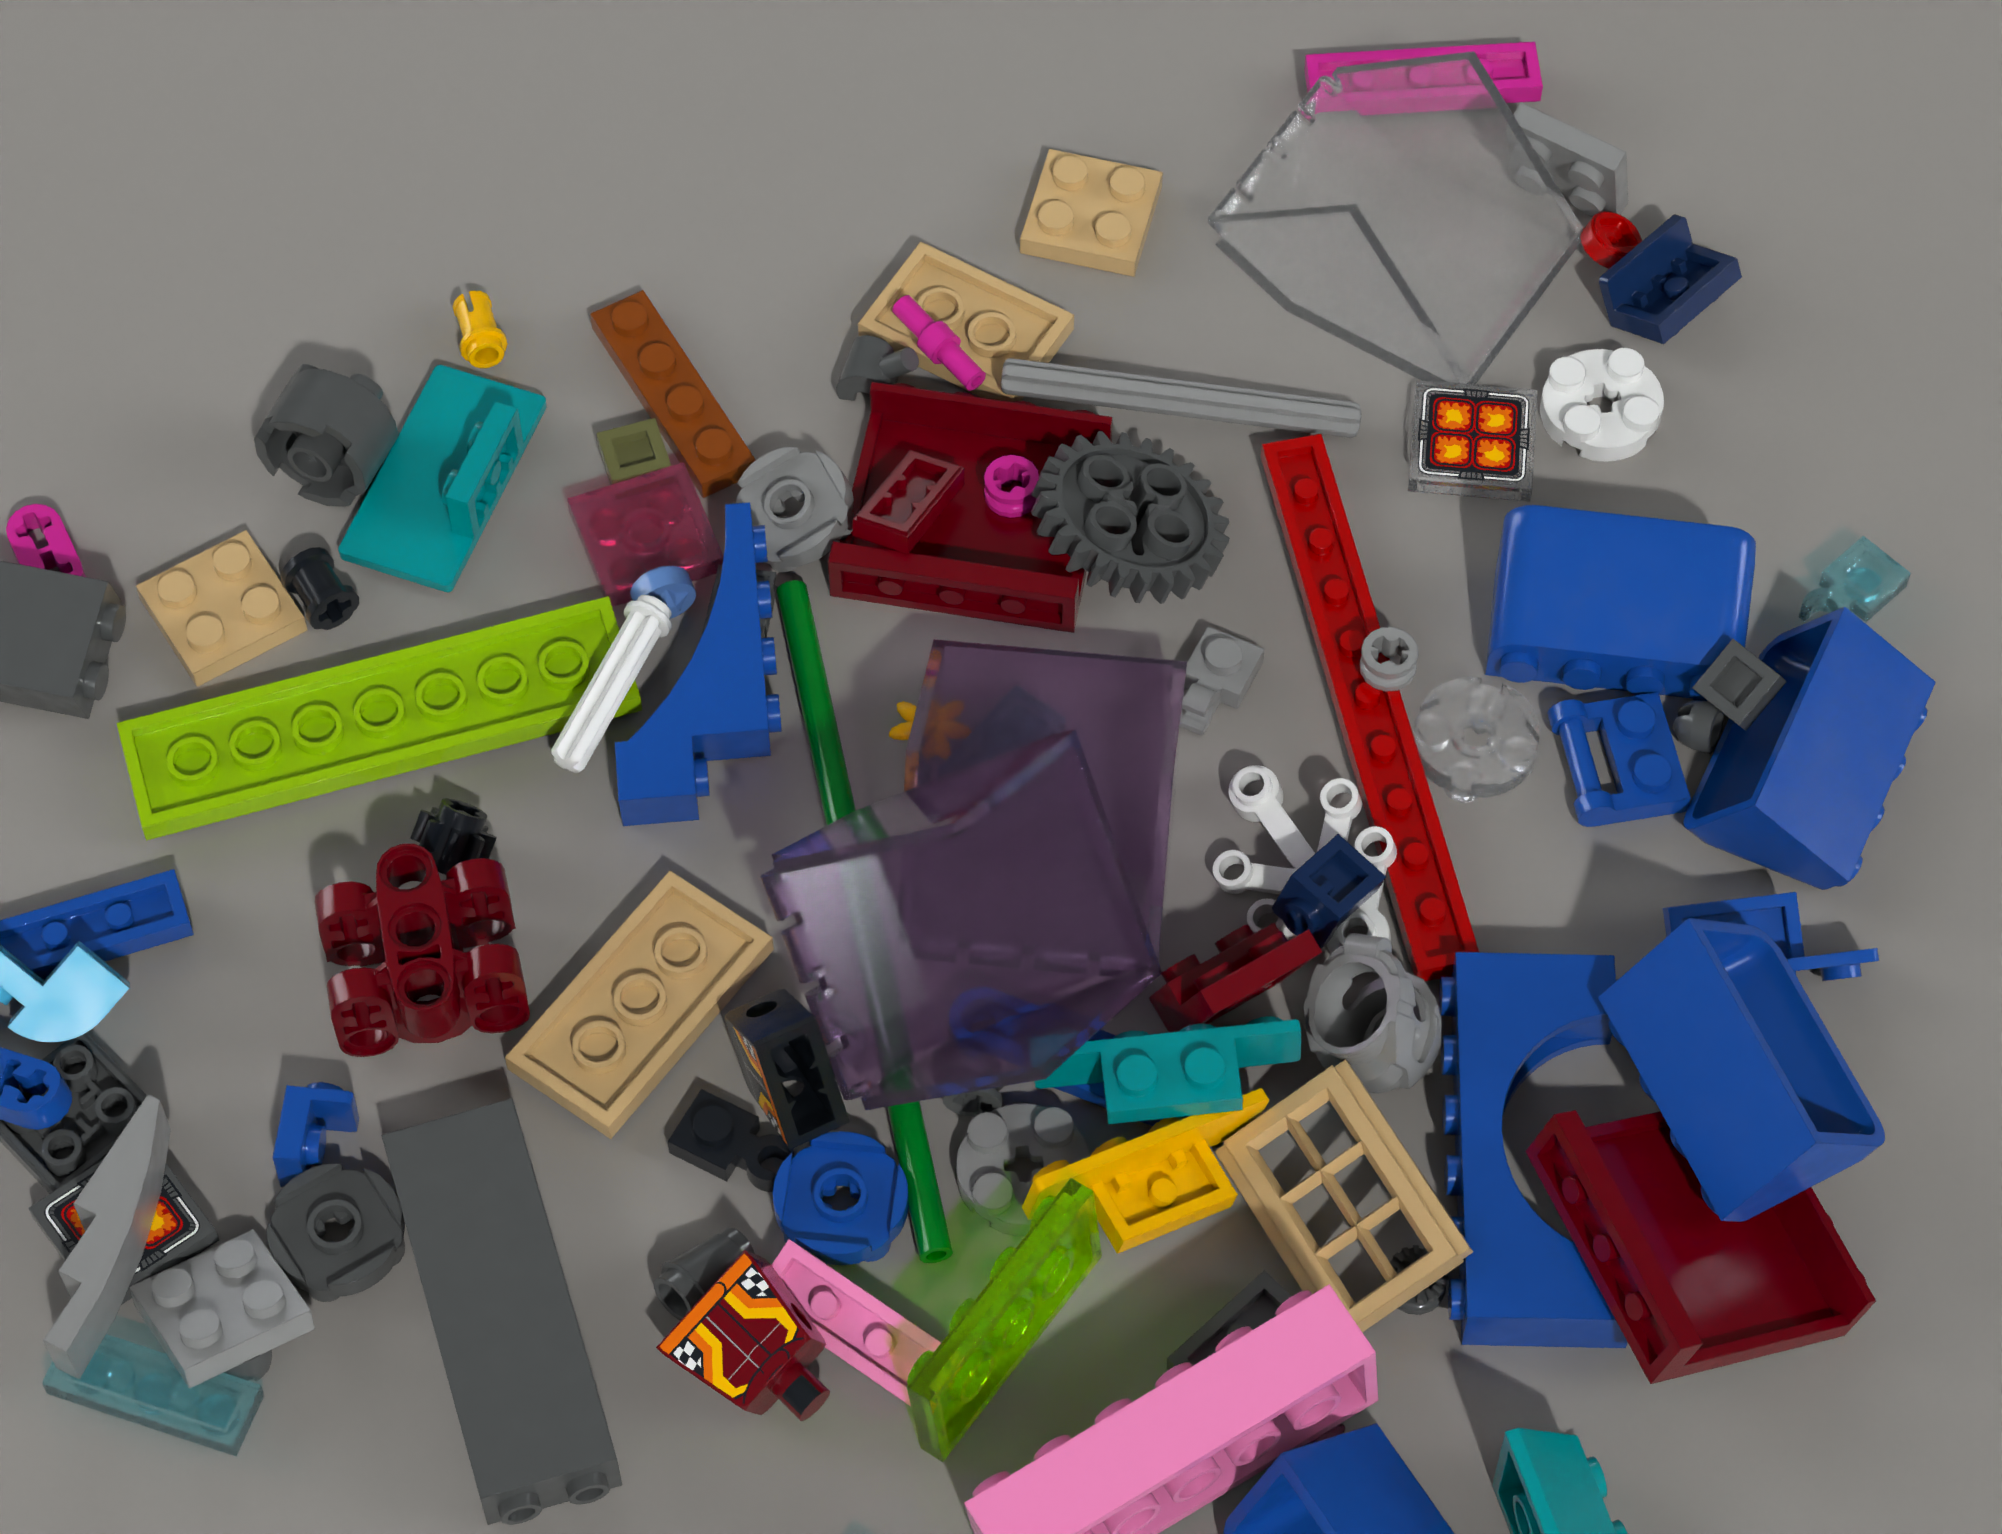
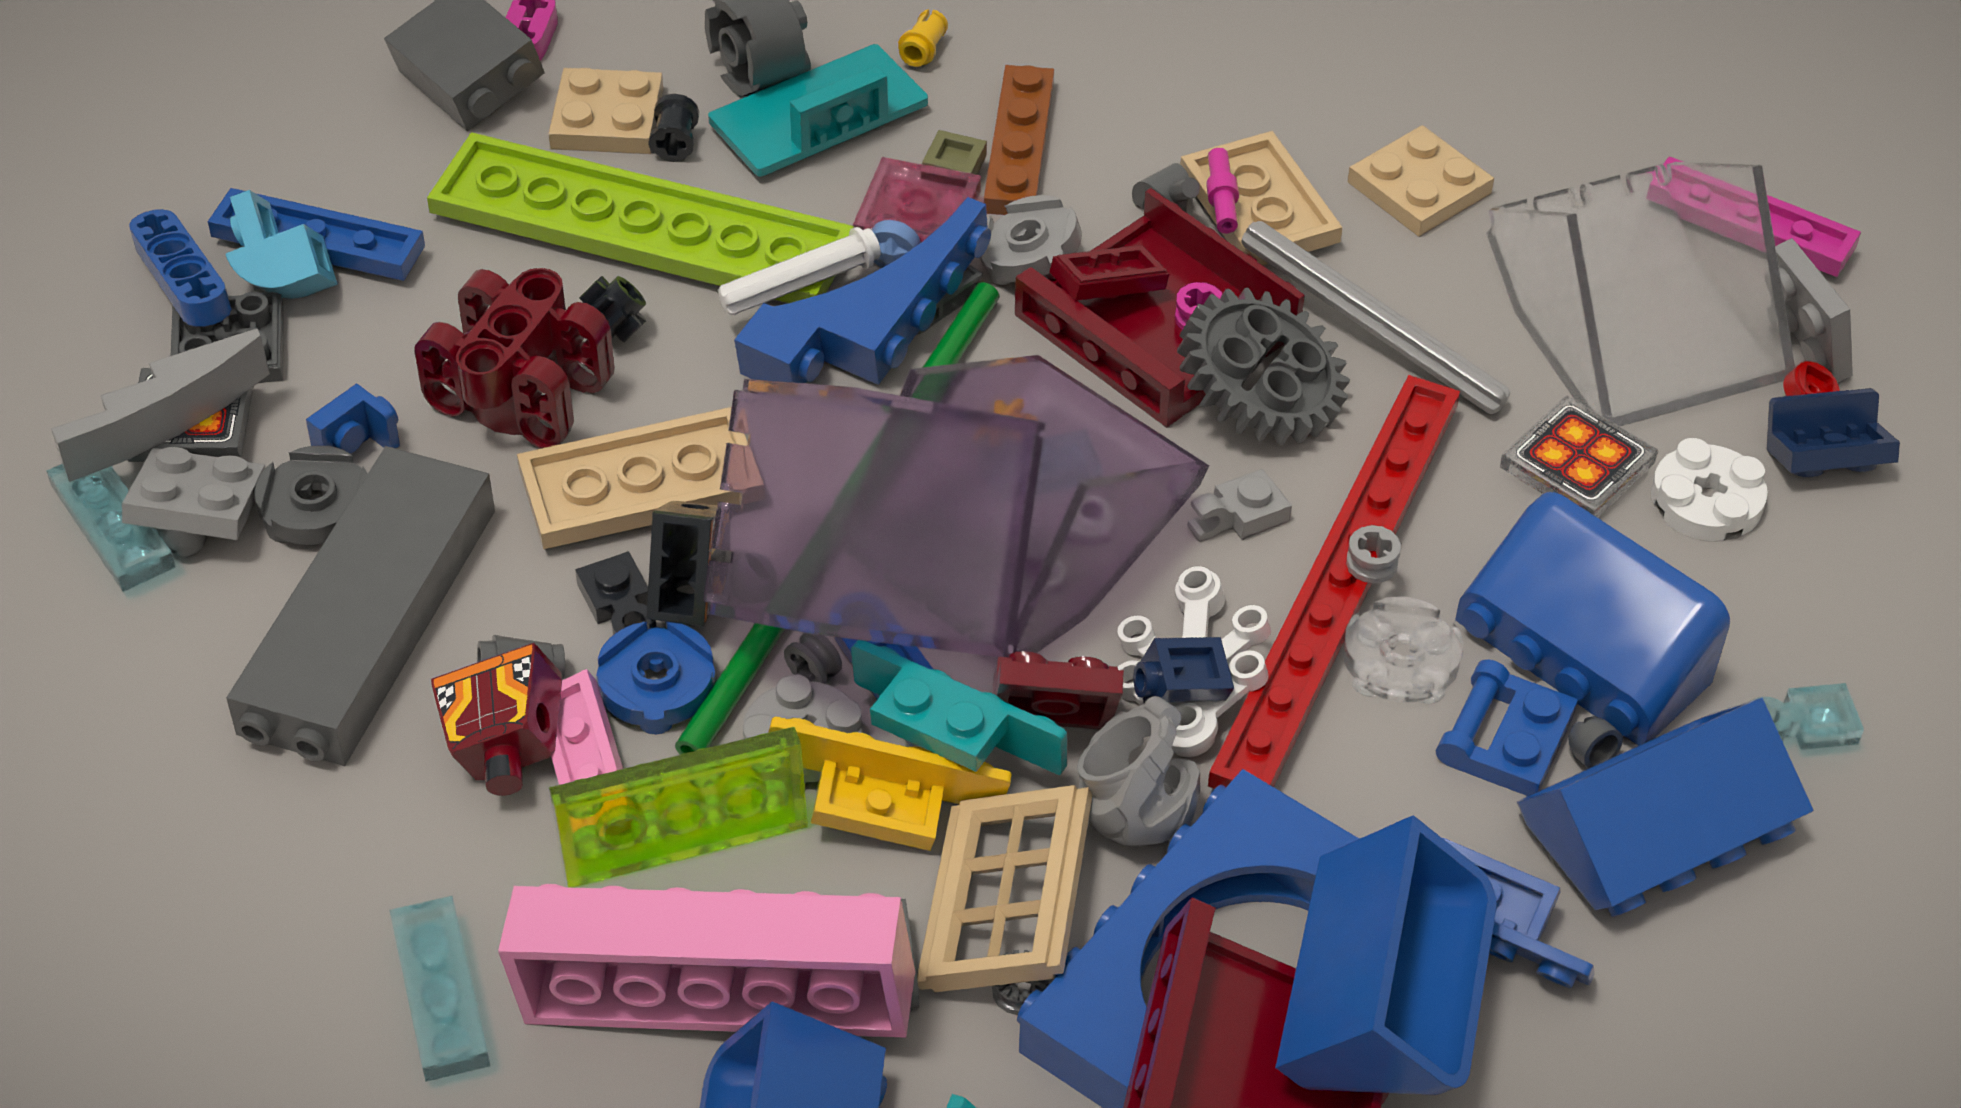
camera: 35 degrees right, 10 degrees down
dark grey plate [1692,639,1787,731] -> none

